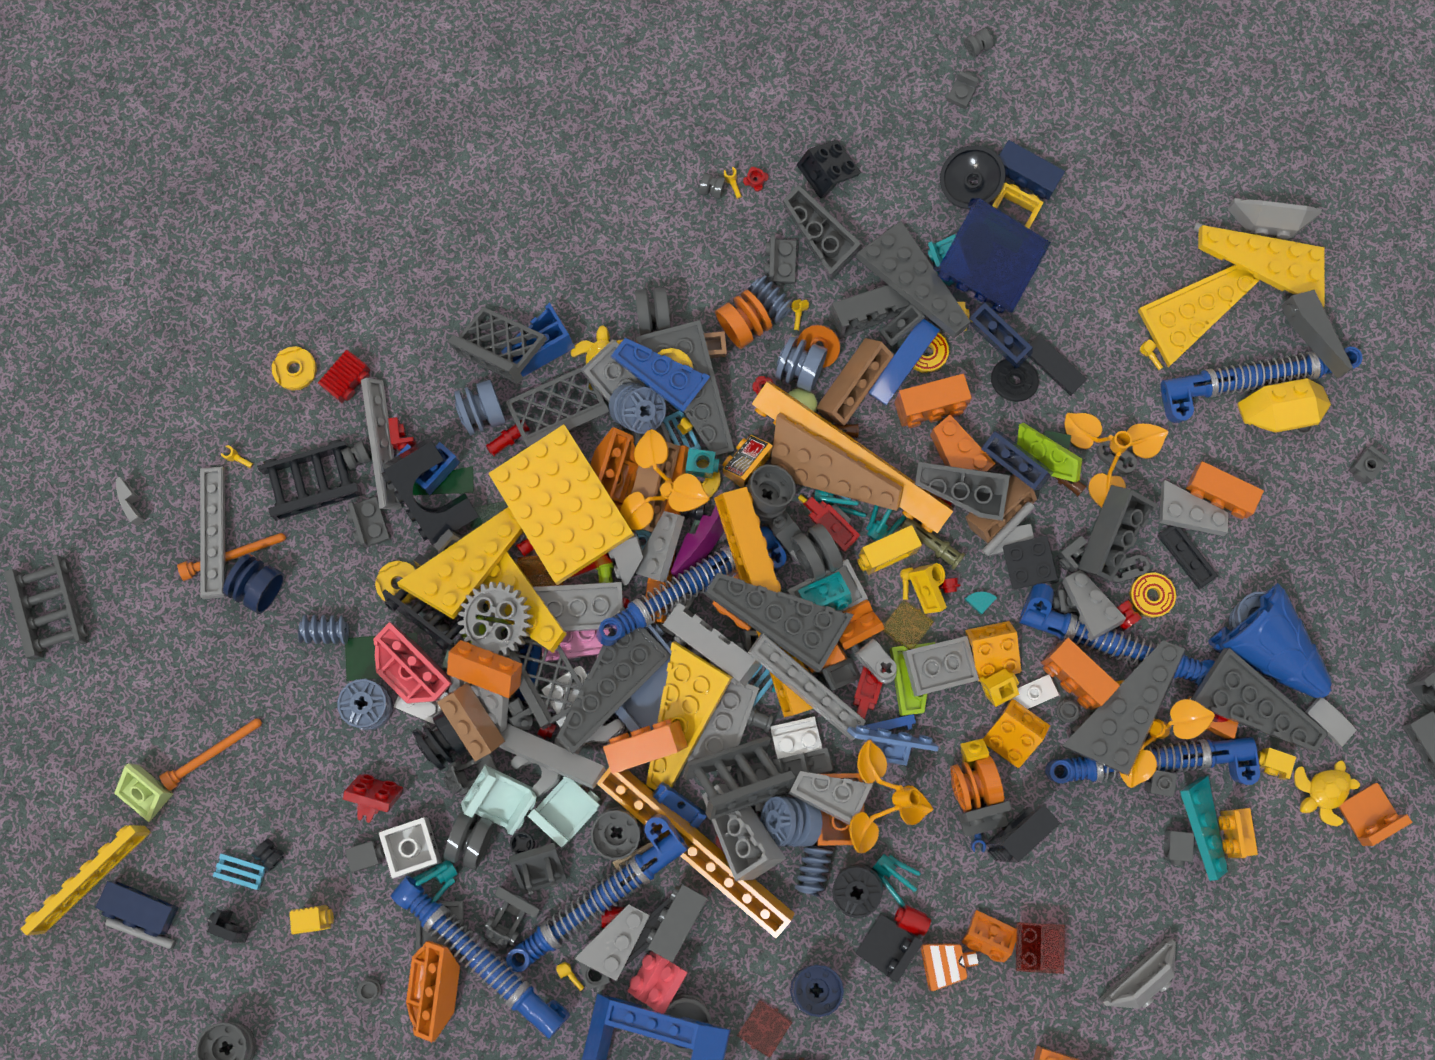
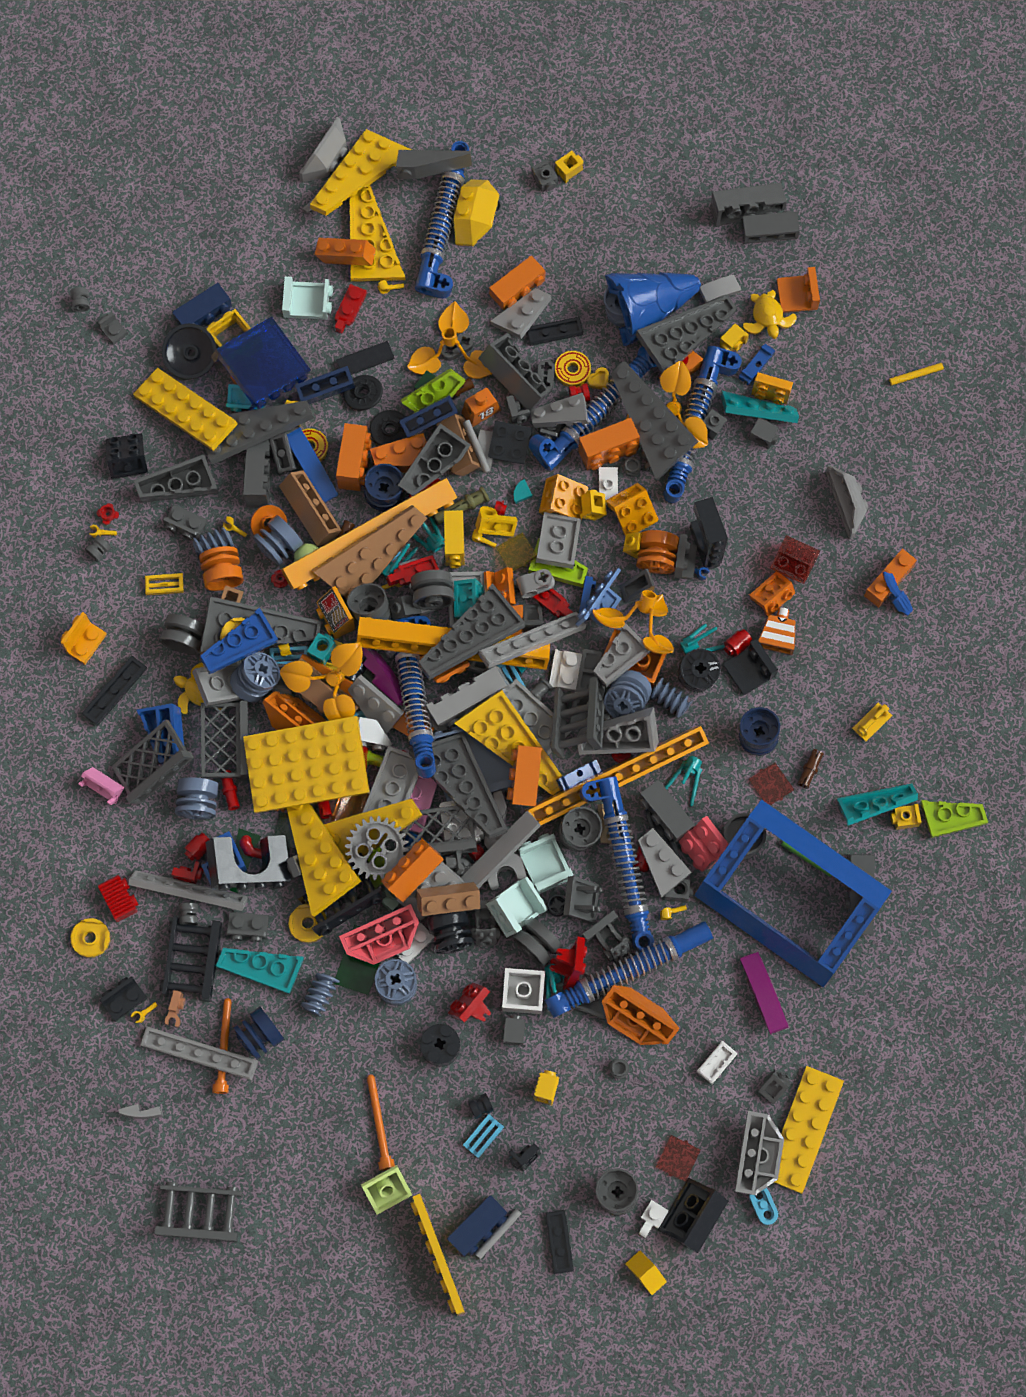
camera: 65 degrees left, 5 degrees down
none -> light orange bracket [60,612,107,665]
none -> bright pink hinge [78,767,124,805]
none -> black plate [82,655,147,726]
none -> black bracket [99,977,147,1022]
none -> yellow plate [133,368,238,451]
none -> yellow tile [145,573,184,596]
none -> nougat plate [165,990,186,1028]
none -> red brick [184,832,210,861]
none -> teal wing [216,948,304,994]
none -> red arm [239,835,262,859]
none -> light aqua panel [282,277,333,320]
none -> orange brick [314,238,376,266]
none -> red hinge [335,284,367,334]
none -> dark blue wheel [364,463,403,511]
none -> black wheel [370,410,408,446]
none -> black brick [420,1024,460,1067]
none -> orange torso [462,388,501,427]
none -> black tile [545,1210,574,1274]
none -> red plate [549,936,587,991]
none -> yellow brick [555,151,584,183]
none -> yellow tile [587,367,609,390]
none -> dark grey slope [620,569,655,603]
none -> teal plant [665,756,702,806]
none -> blue piece [739,344,775,385]
none -> yellow bar [889,363,944,386]

